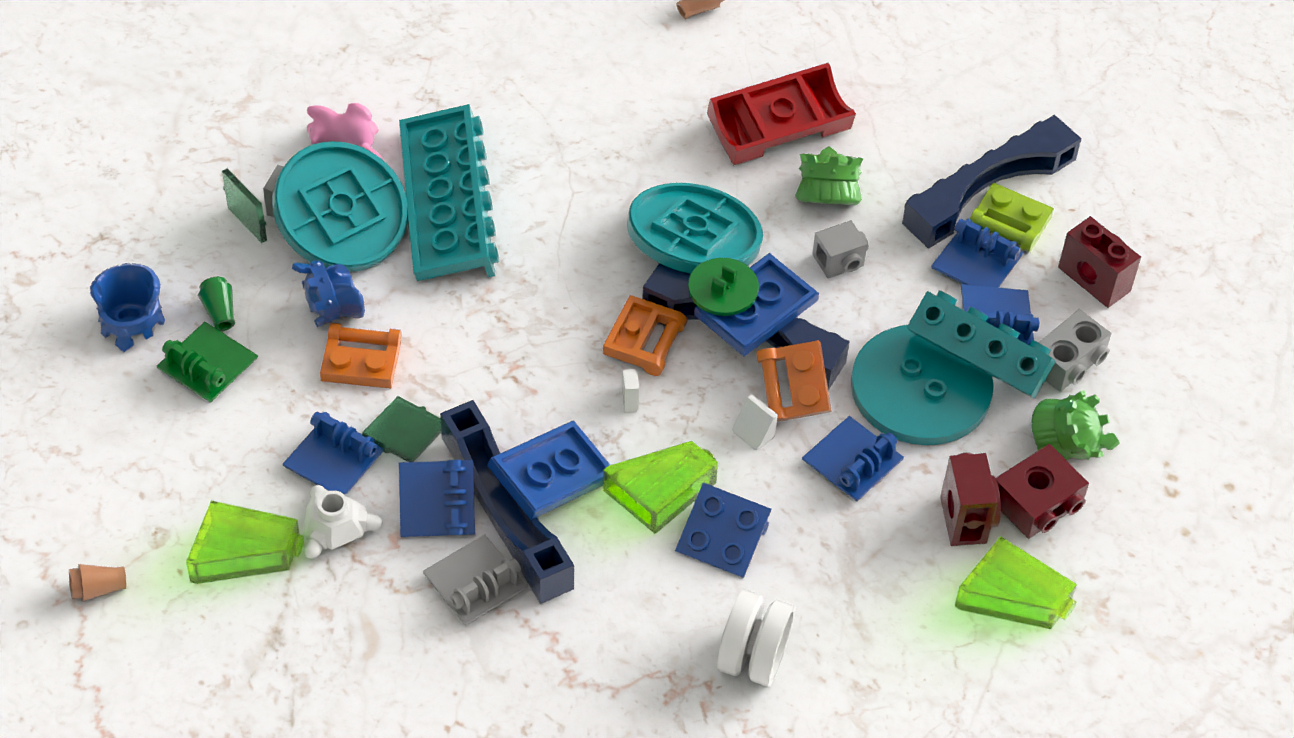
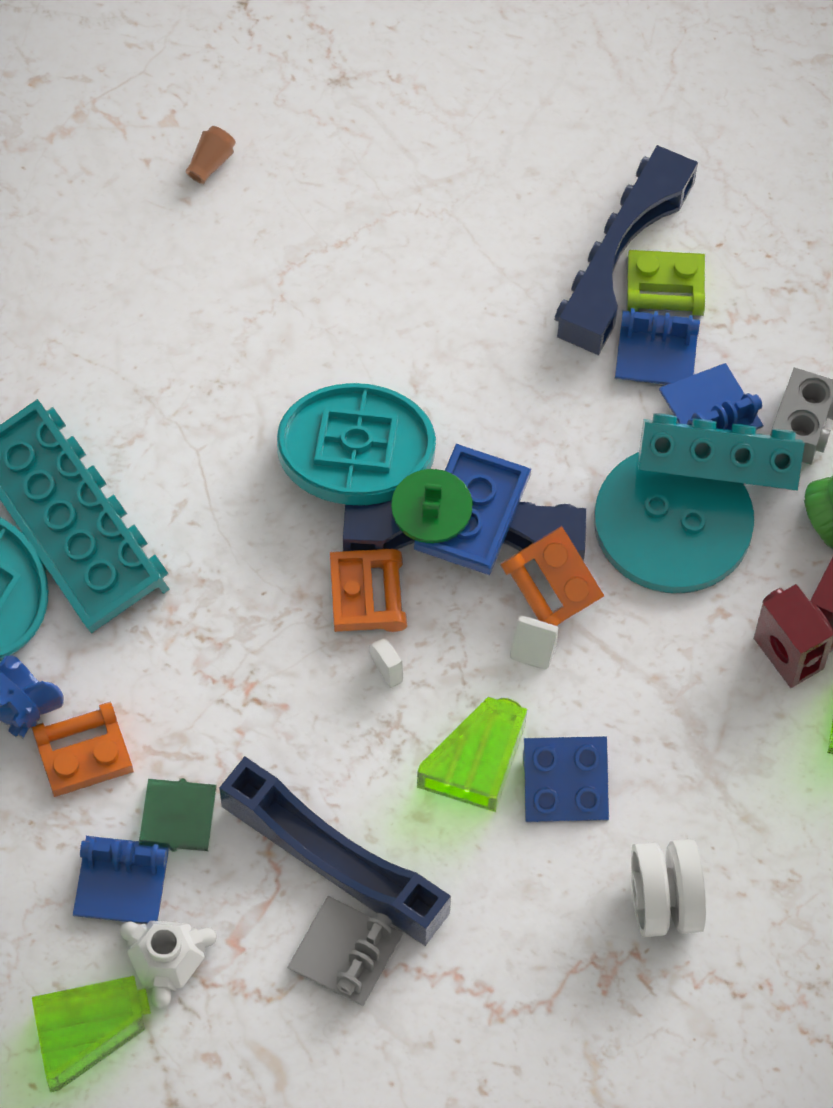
camera: 25 degrees left, 10 degrees up
blue hinge [399,460,475,537] -> none
blue tile [487,420,617,520] -> none
red piece [707,62,856,166] -> none
bright green hair [795,146,864,205] -> none
blue hinge [802,416,904,502] -> none
light grey brick [812,220,869,278] -> none
dark red brick [1058,216,1141,308] -> none

